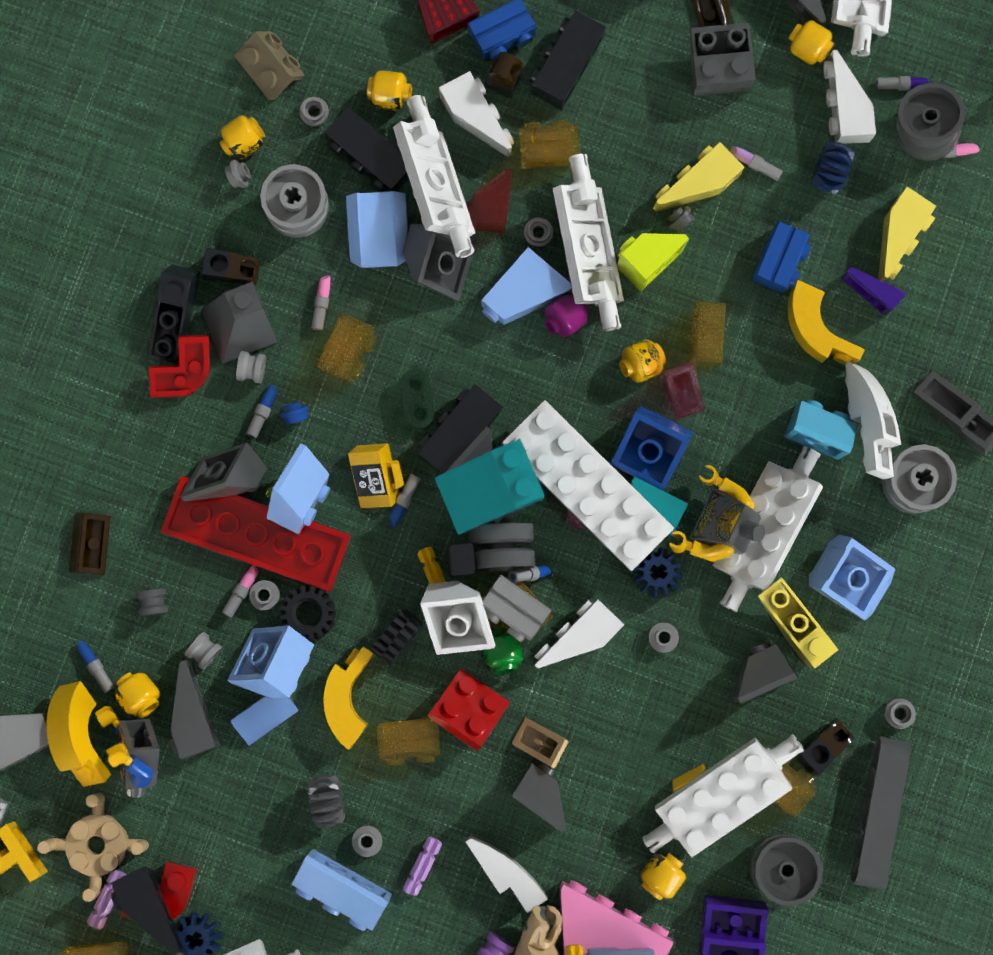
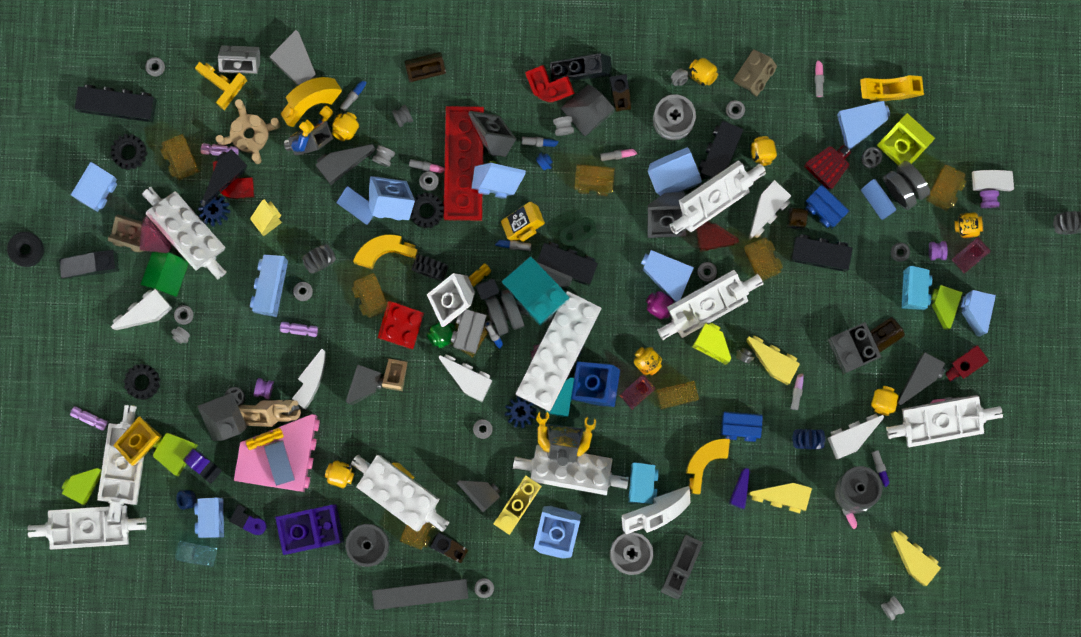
camera: 70 degrees right, 0 degrees up
none -> light yellow slope [250,199,282,236]

